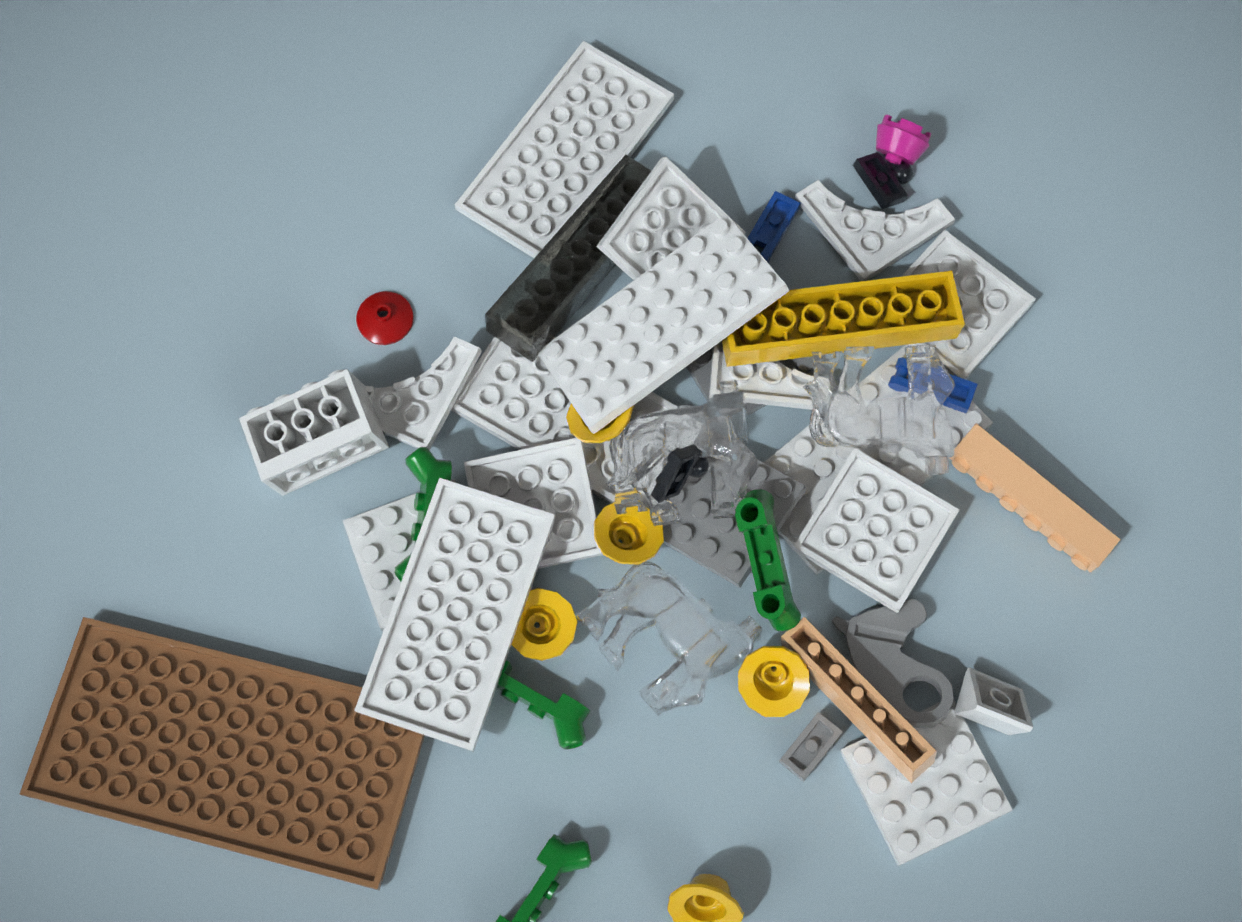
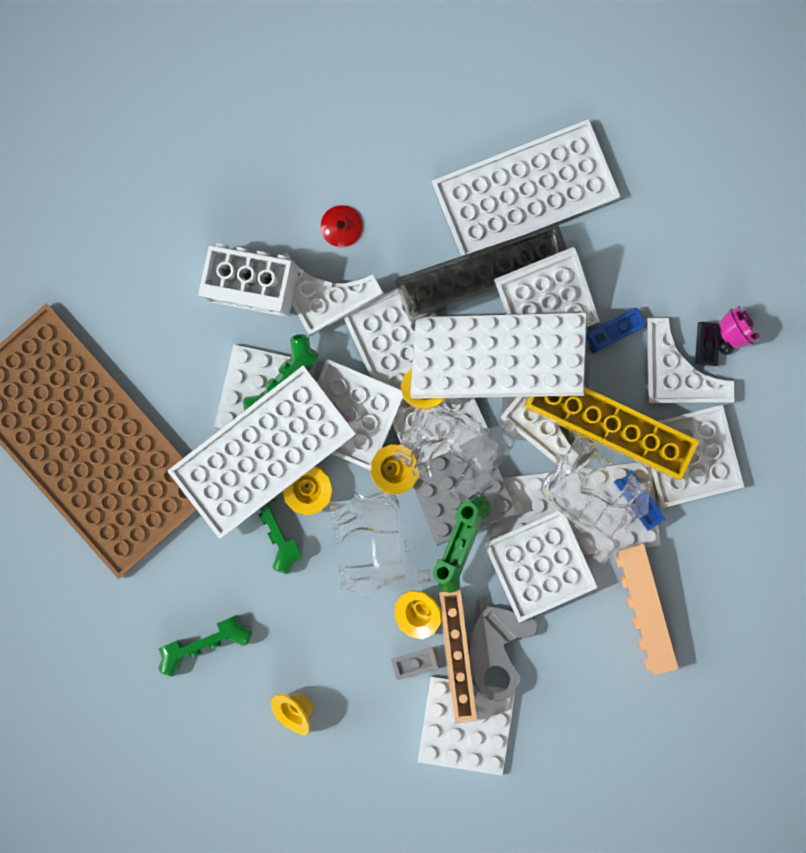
camera: 30 degrees right, 15 degrees up
black plate [651,444,709,503] -> none
white slope [954,668,1033,735] -> none

